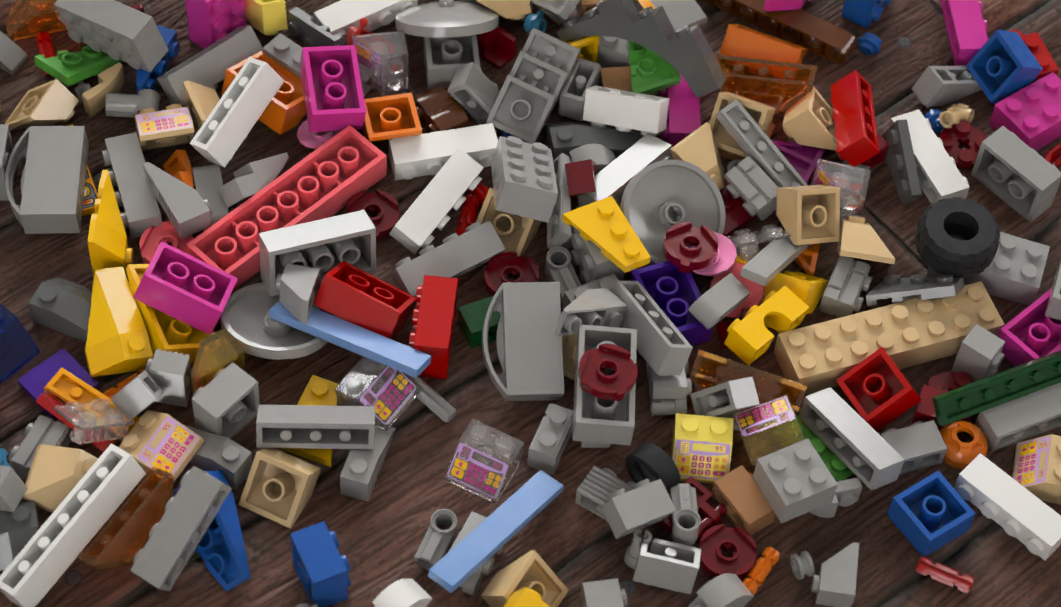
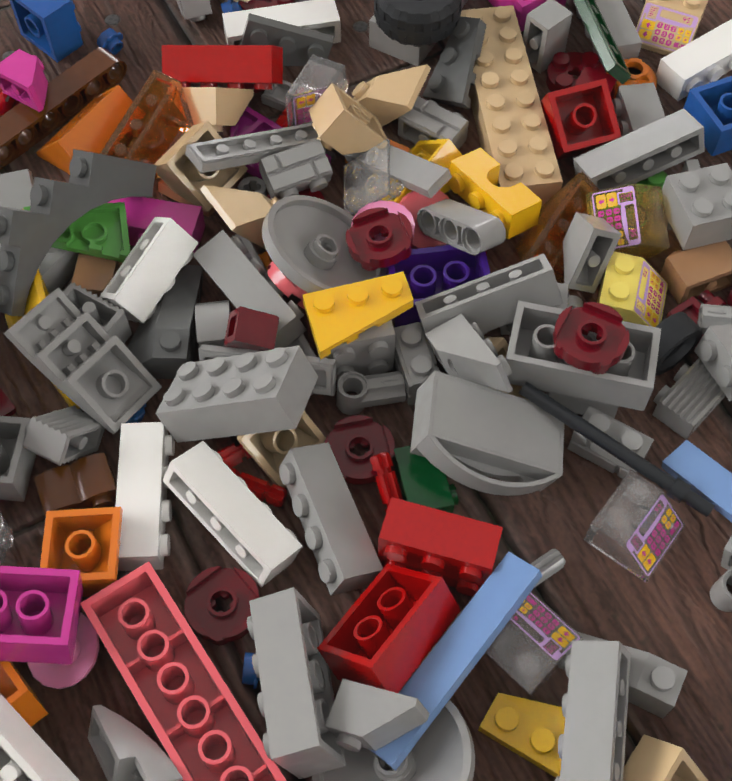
camera: 75 degrees left, 5 degrees up
none -> red axle [370,452,403,513]
none -> black bar [519,381,715,517]

